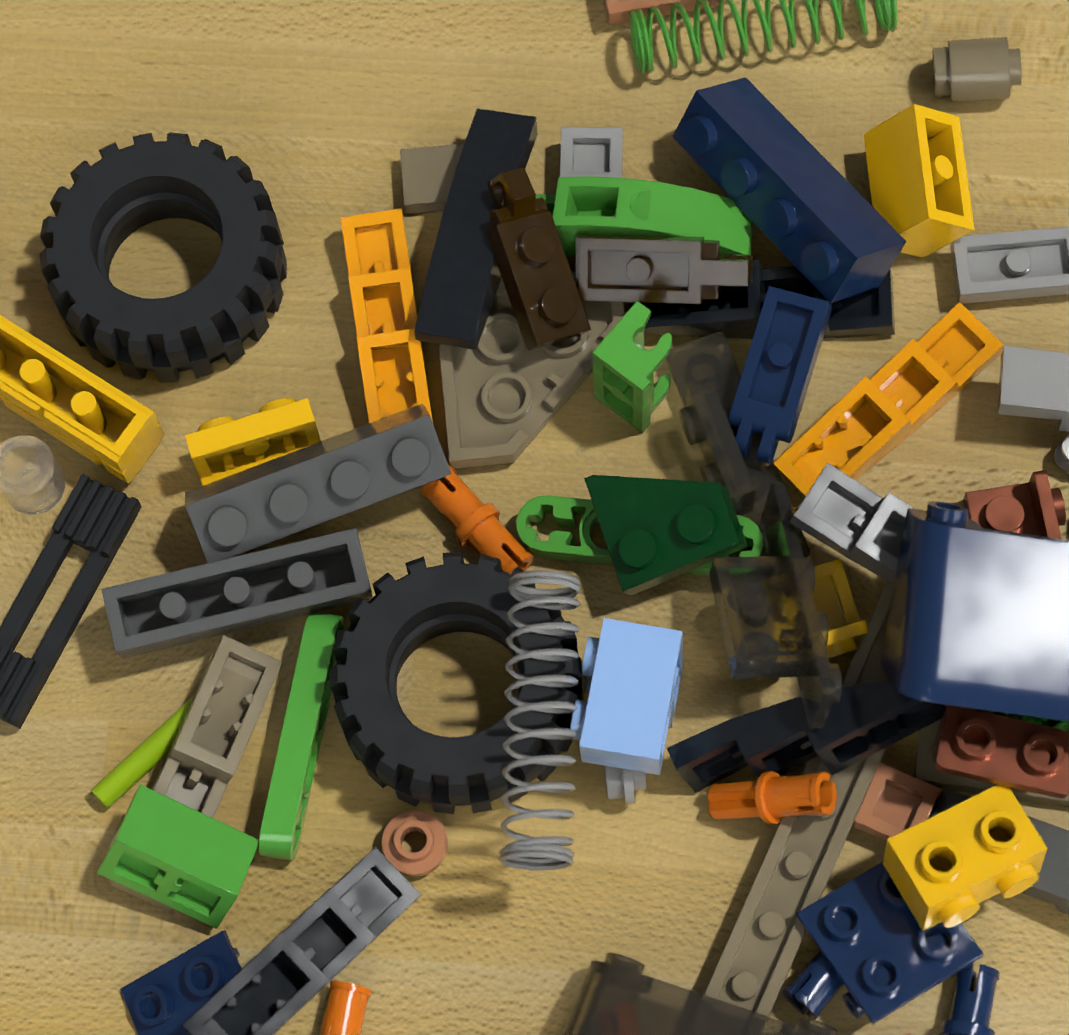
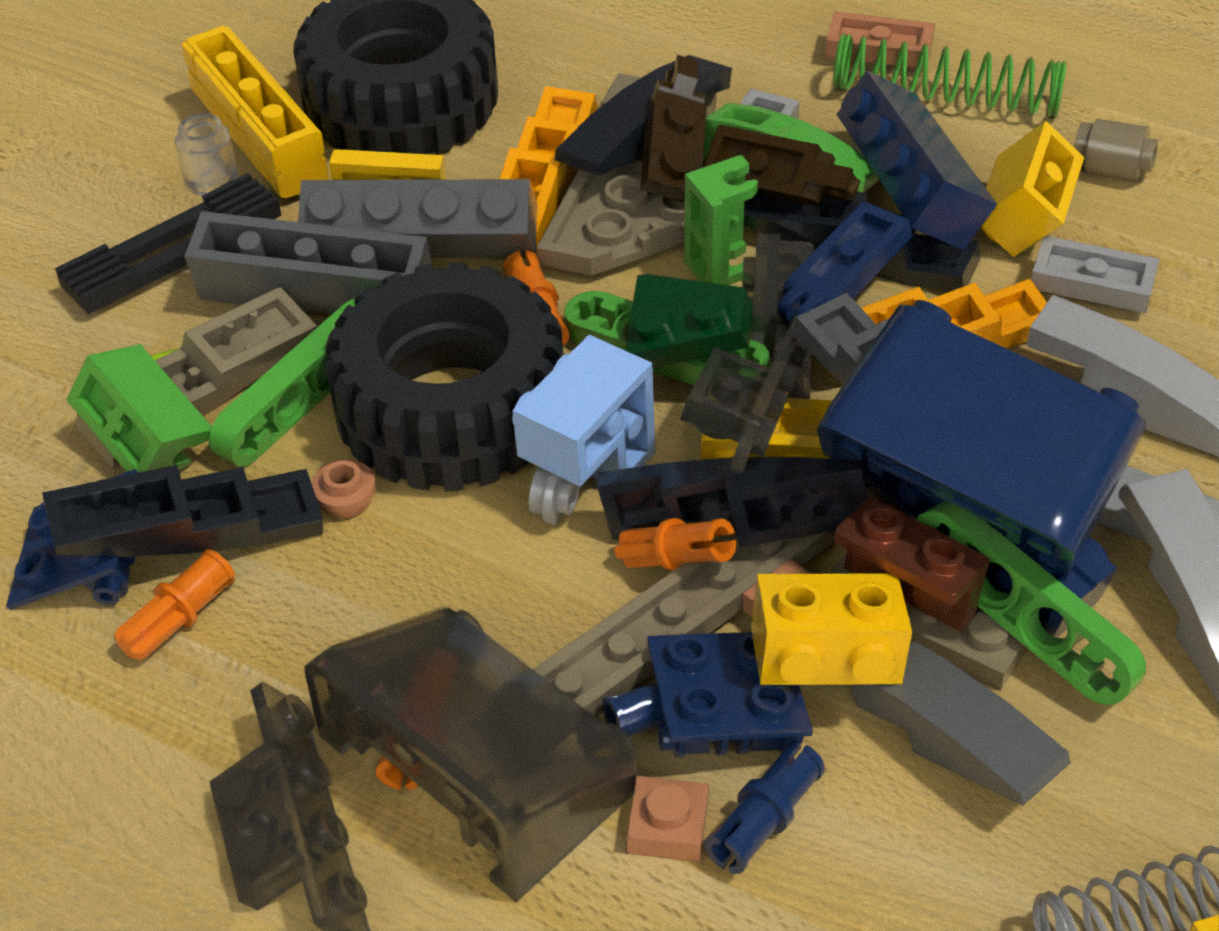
camera: 20 degrees right, 25 degrees down
light grey piece [499,570,581,870] -> none

